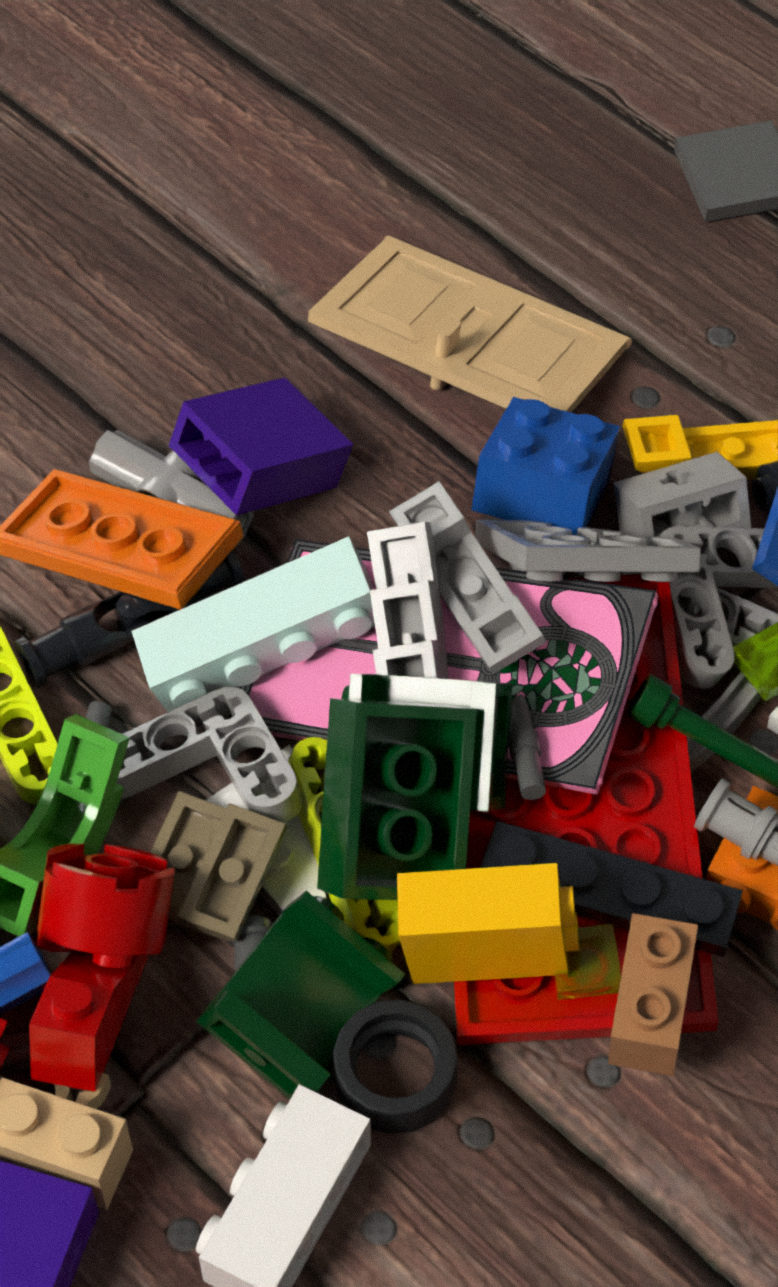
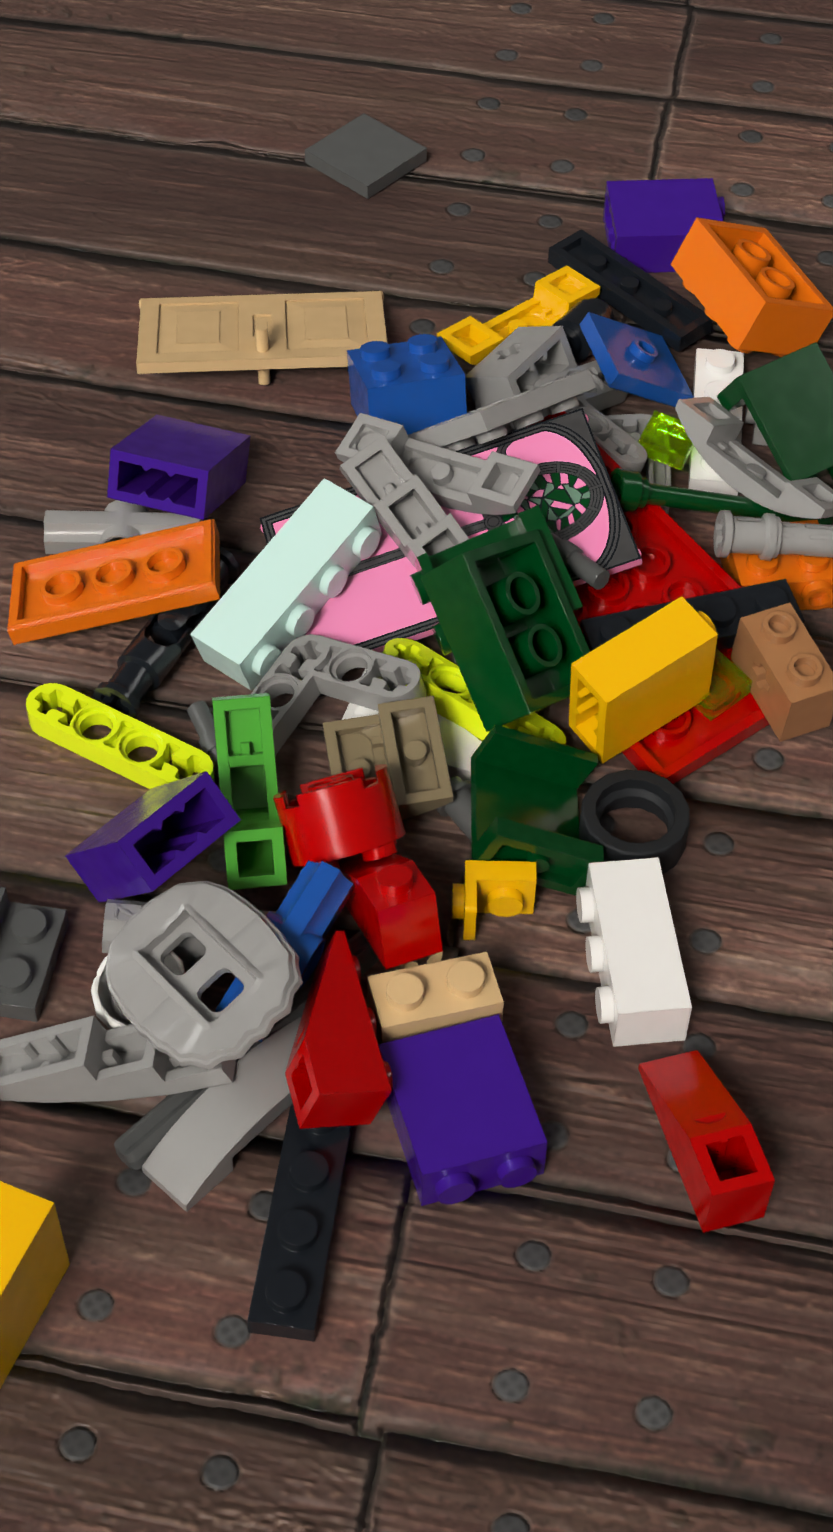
camera: 35 degrees left, 5 degrees down
none -> yellow bracket [452,860,537,940]

